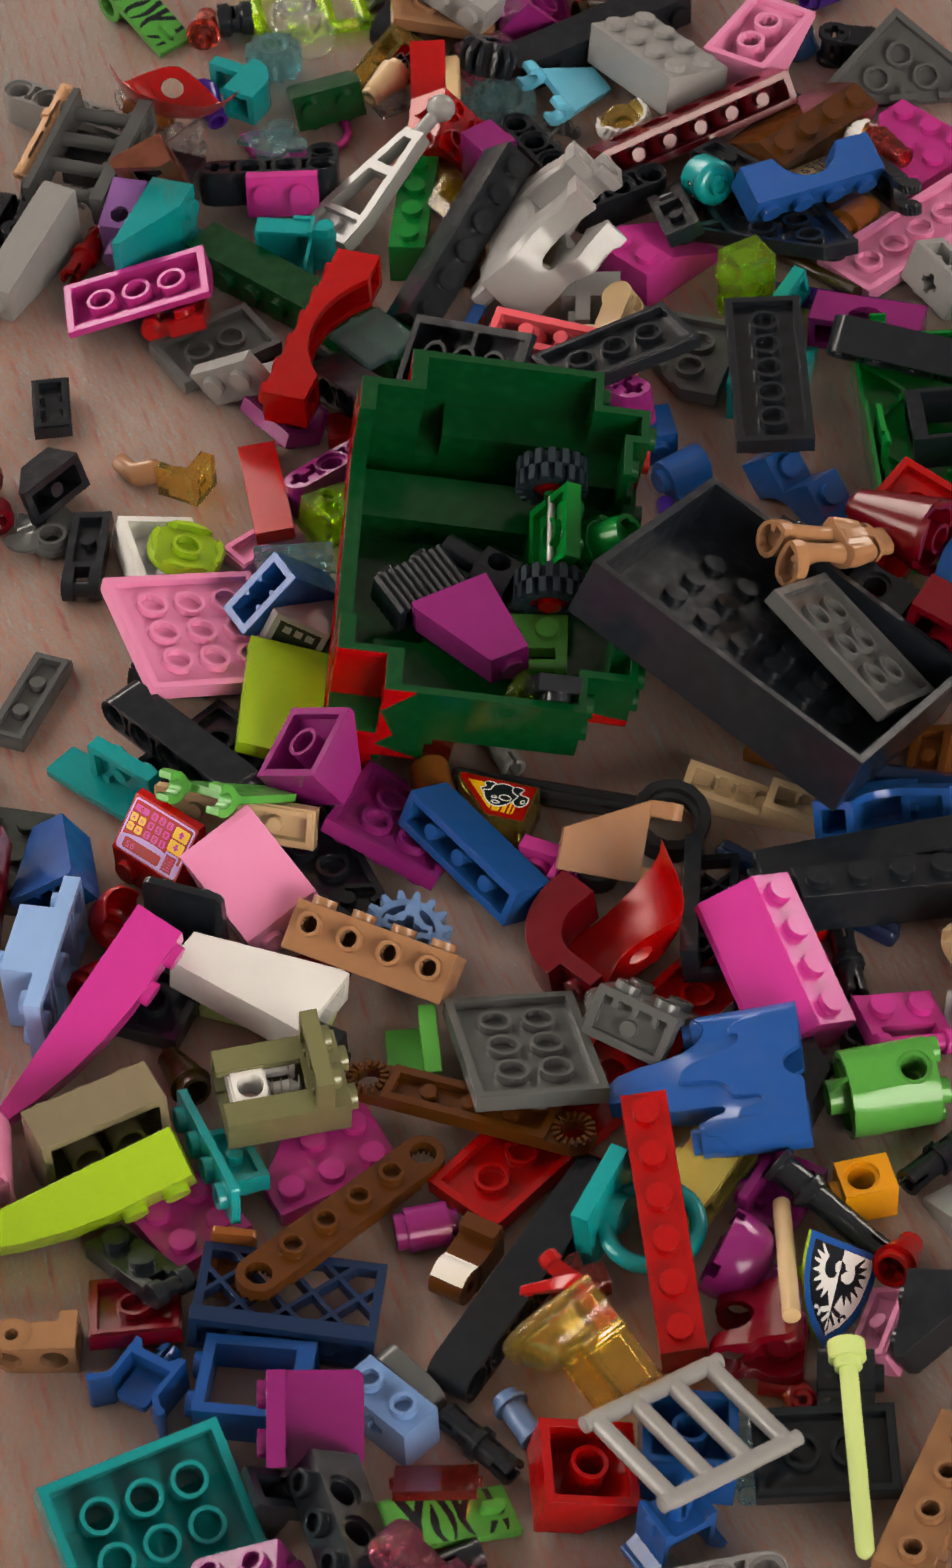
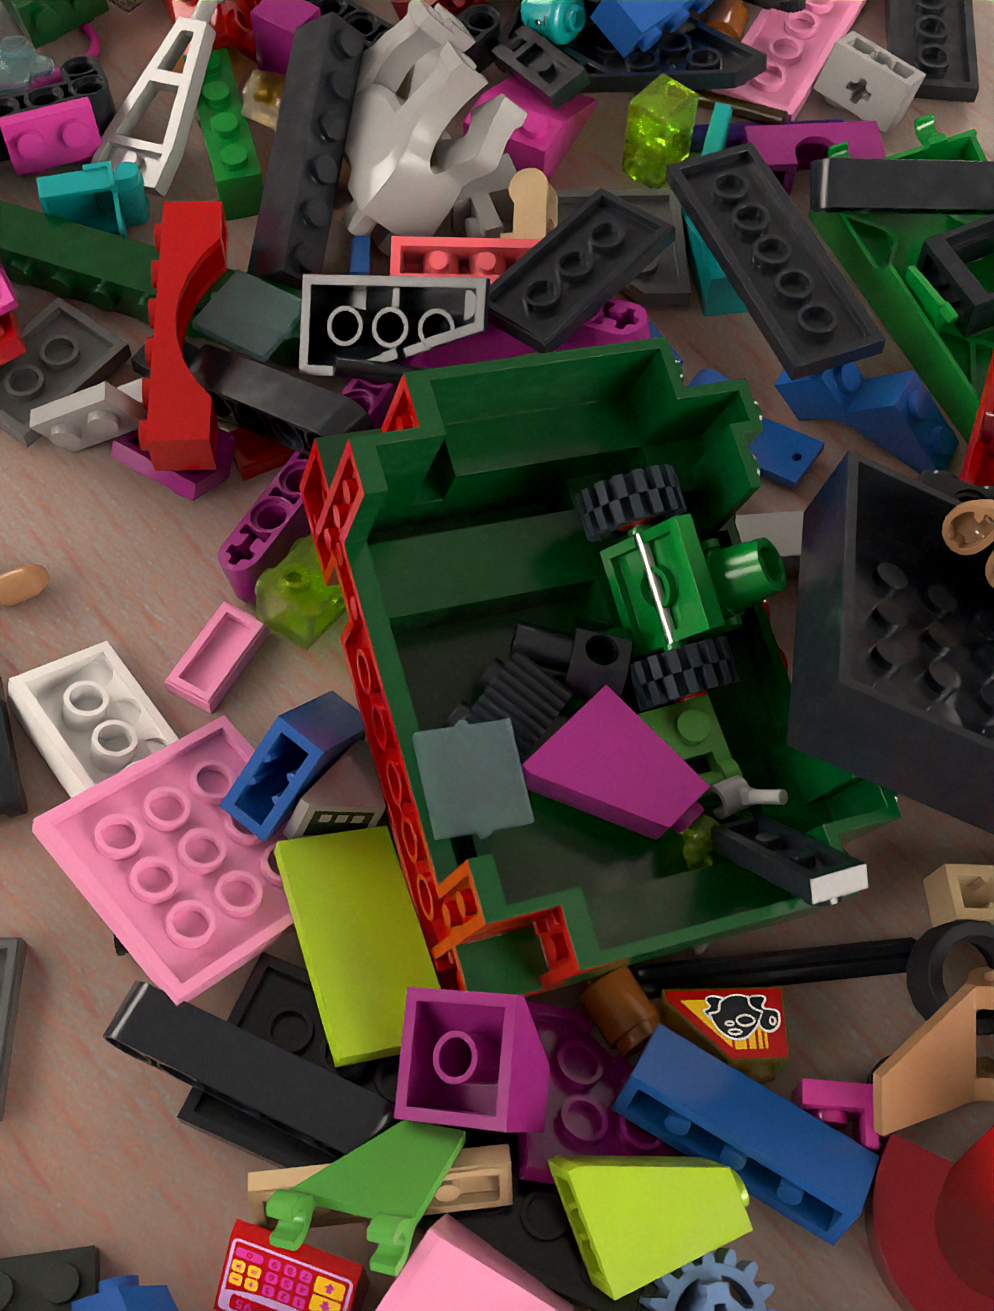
camera: 25 degrees left, 15 degrees up
teal bracket [47,736,161,822] -> none
lime tile [146,520,226,575] -> none
clear yellow panel [155,451,217,507] -> none
tile [237,440,296,545] -> none
clear light blue plate [253,541,336,574] -> none
none -> clear light blue piece [412,719,534,840]
none -> lime slope [547,1155,753,1300]
none -> light grey hand [707,775,788,819]

